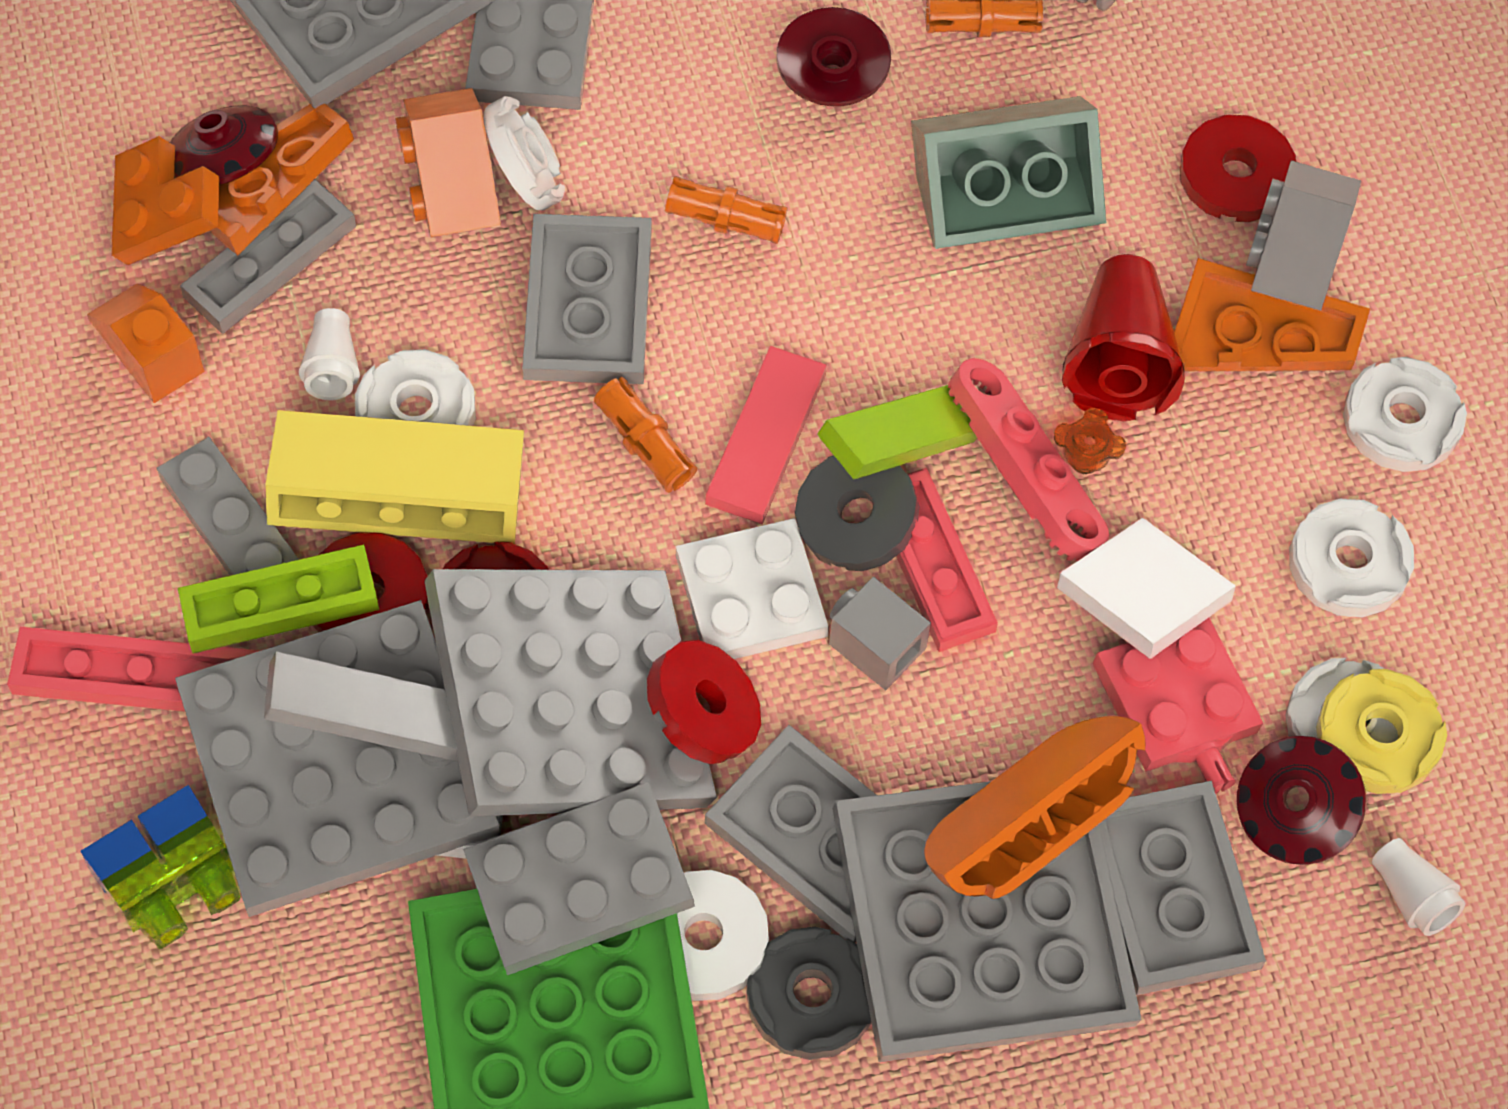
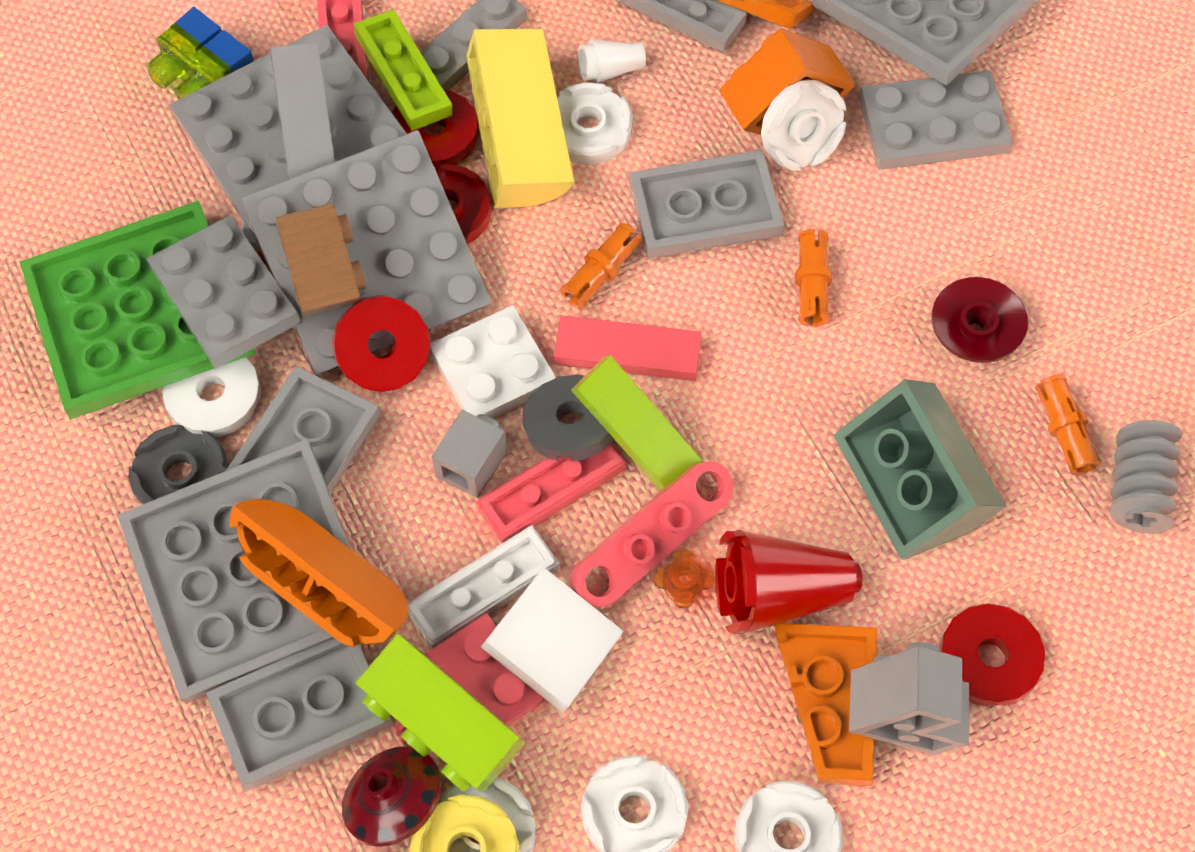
camera: 80 degrees right, 0 degrees up
none -> medium nougat brick [276,203,366,317]
none -> lime brick [355,633,526,793]
none -> white tile [408,525,560,649]

